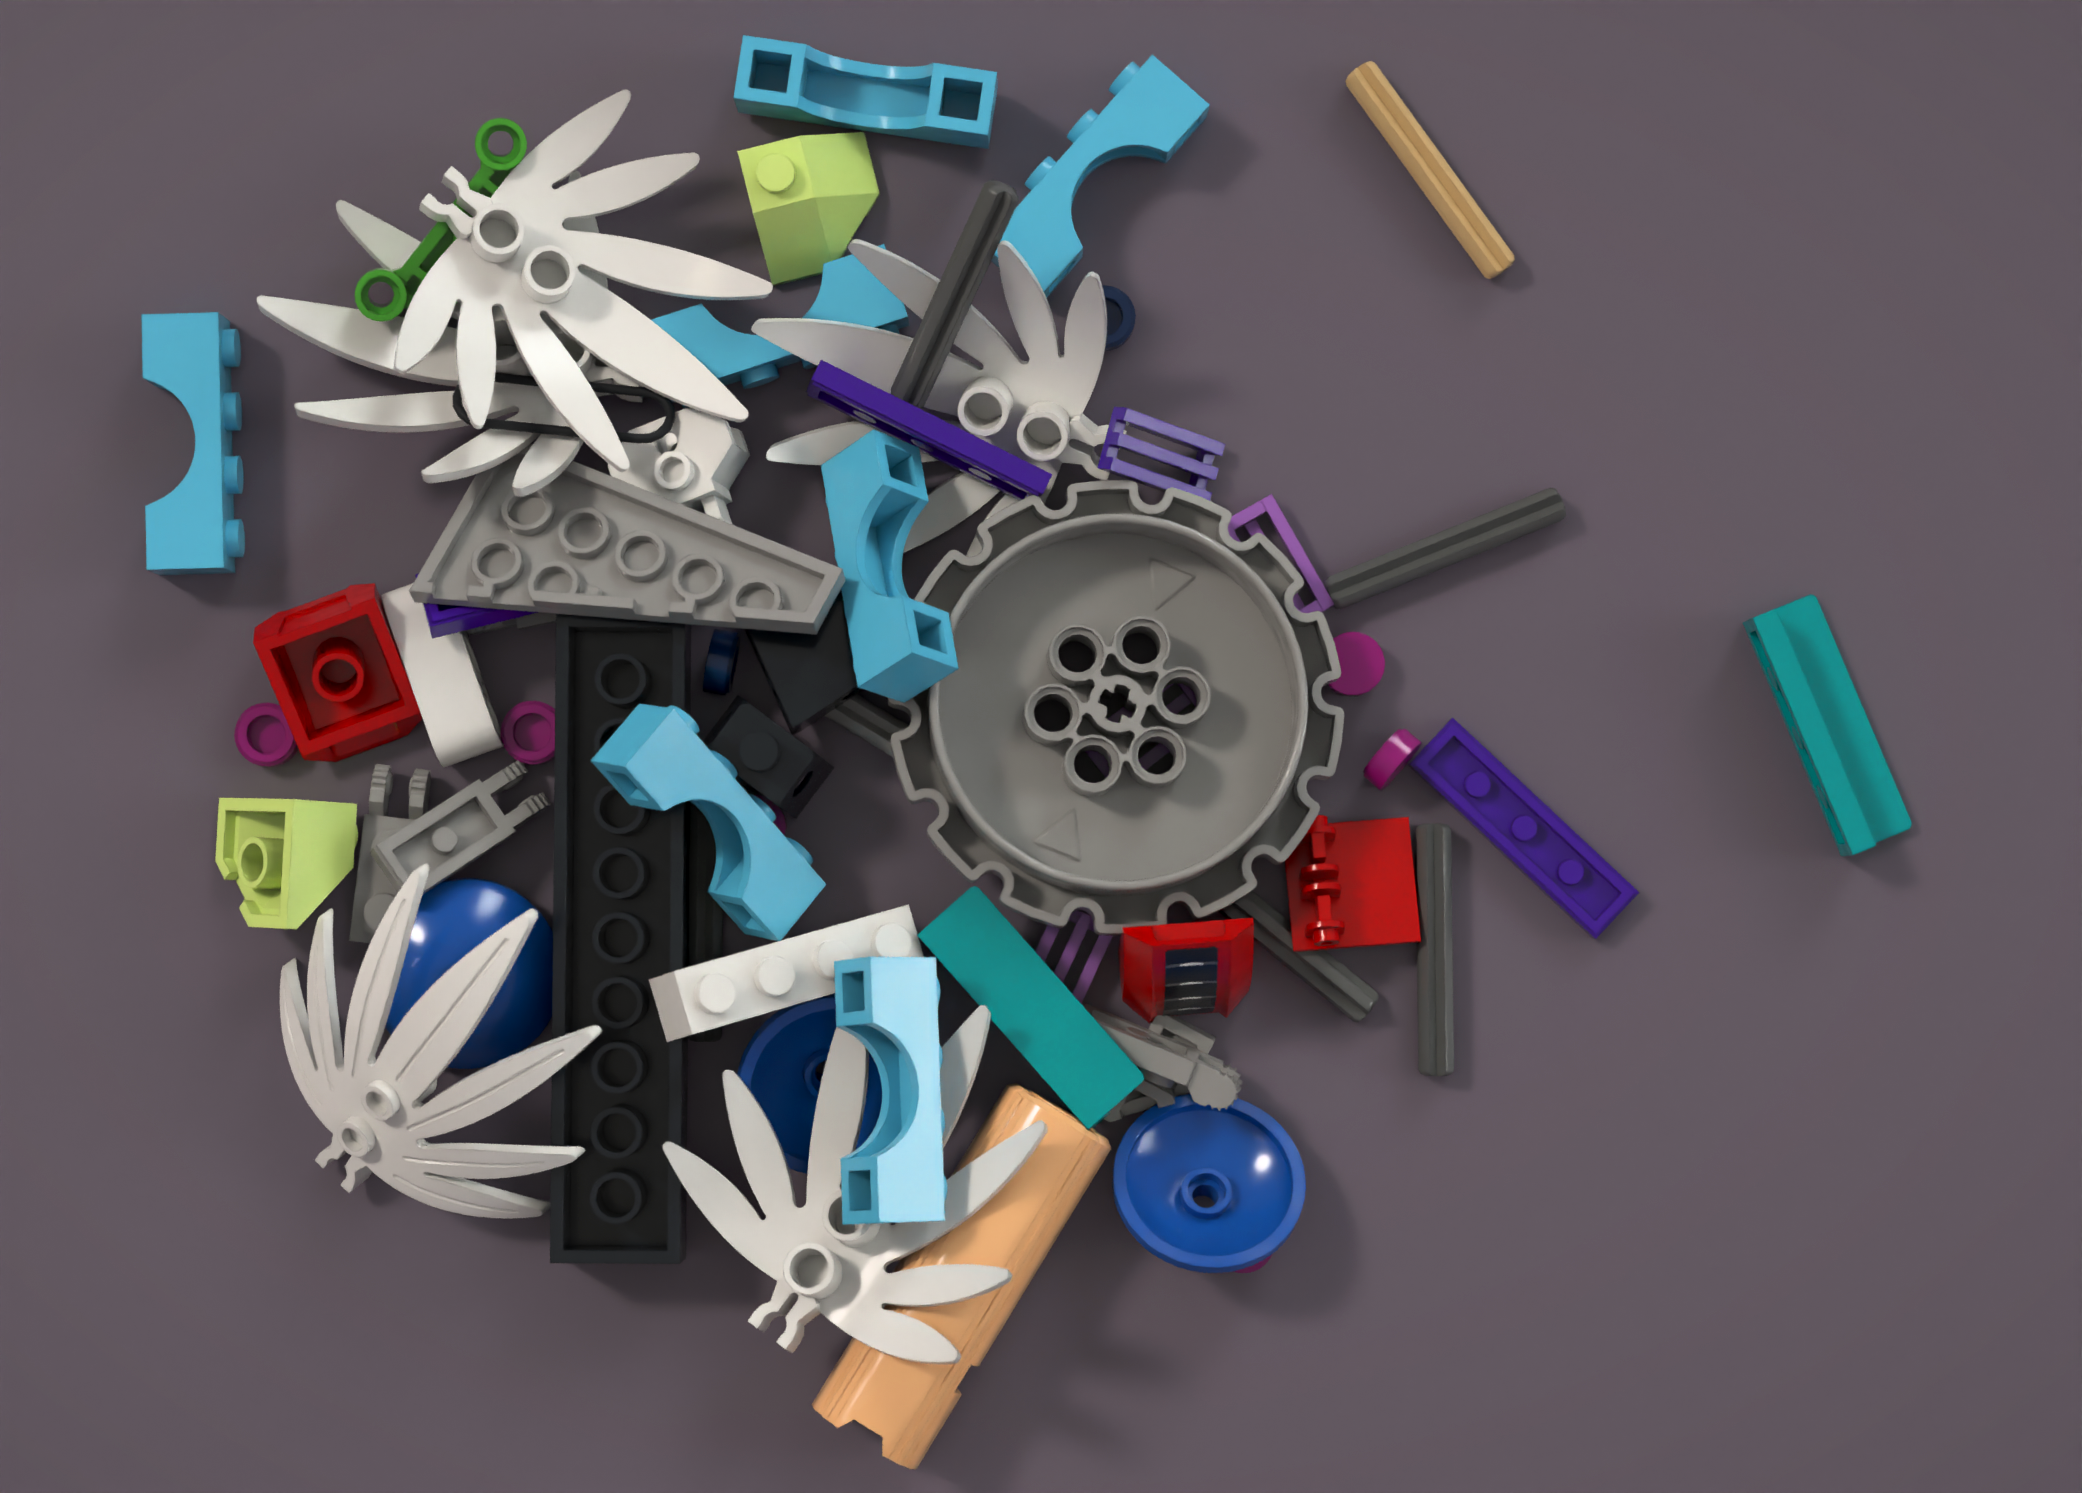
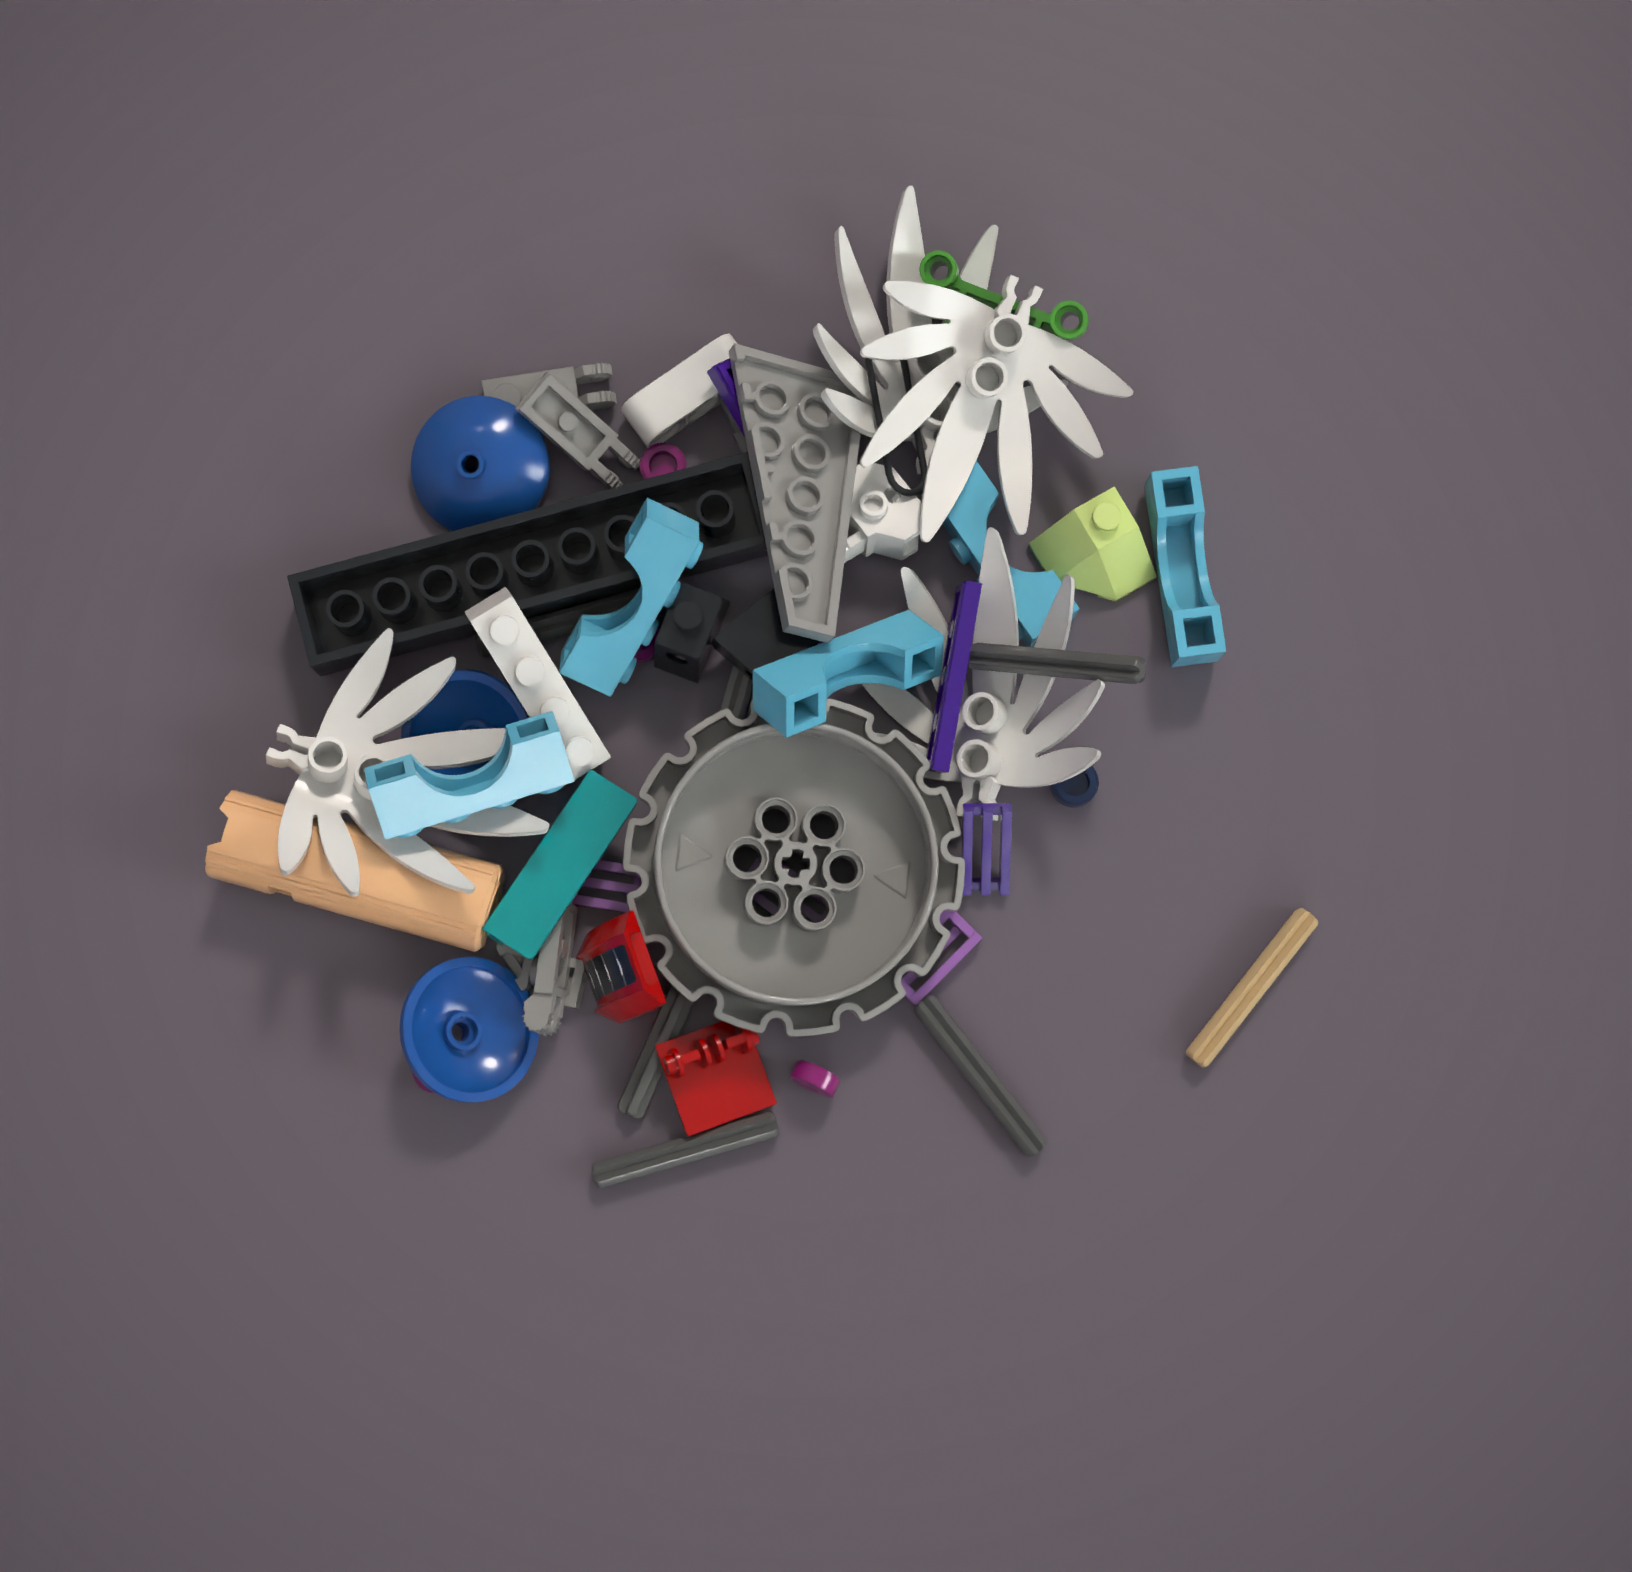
camera: 75 degrees right, 5 degrees down
medium azure arch [141,312,245,575] -> none
yellowish green slope [215,798,358,929] -> none
magenta tile [234,702,298,767] -> none
red slope [253,583,422,762] -> none
white plant [280,863,602,1219] -> none
dark blue tile [703,629,740,695] -> none
medium azure arch [991,55,1210,298] -> none
magenta tile [1327,632,1385,697] -> none
dark purple tile [1408,718,1639,939] -> none
teal panel [1743,595,1912,857] -> none

